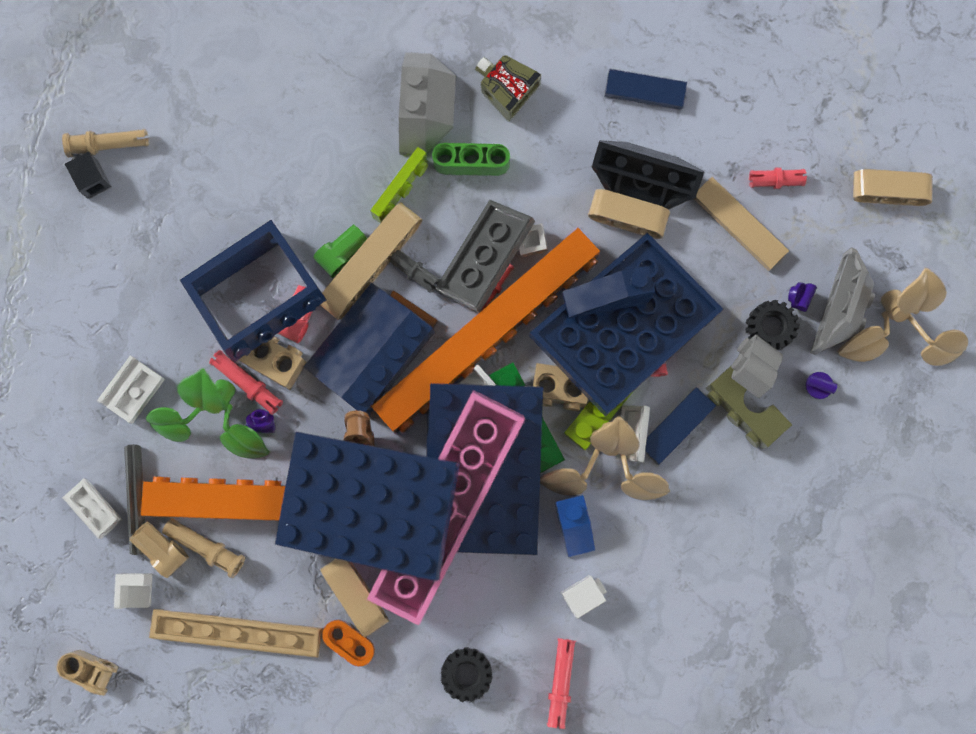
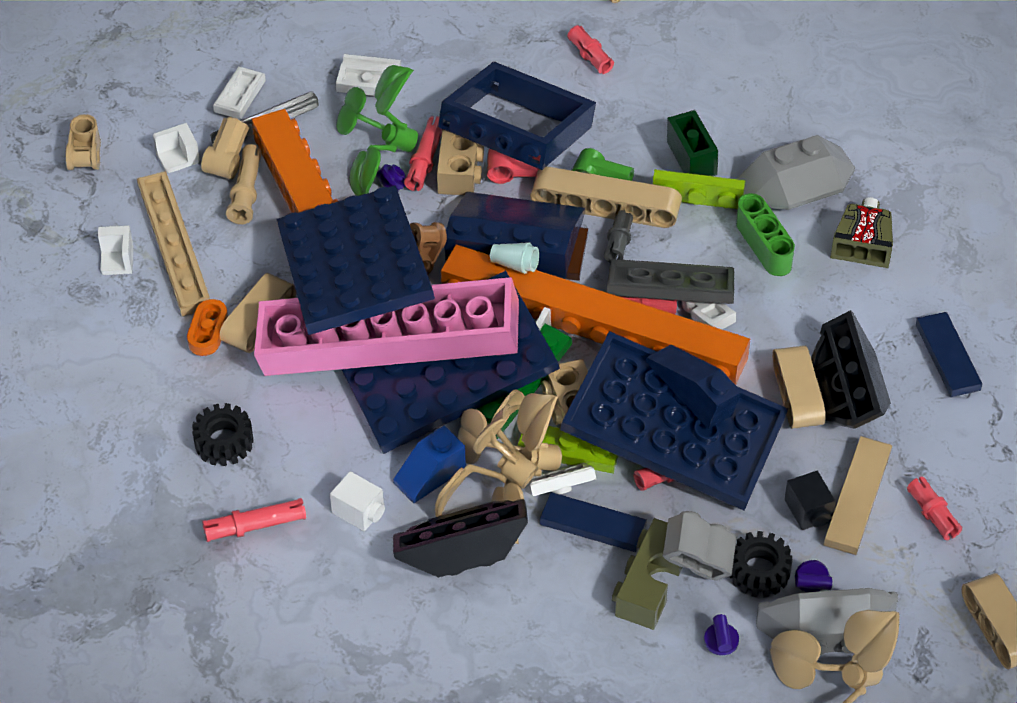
camera: 65 degrees right, 30 degrees down
none -> white panel [98,225,133,275]
none -> black wedge [393,499,528,578]
none -> tan plant [435,389,538,517]
none -> light aqua cone [490,243,539,274]
none -> coral pin [567,25,614,74]
none -> dark green brick [667,110,718,176]
none -> black brick [784,470,836,530]

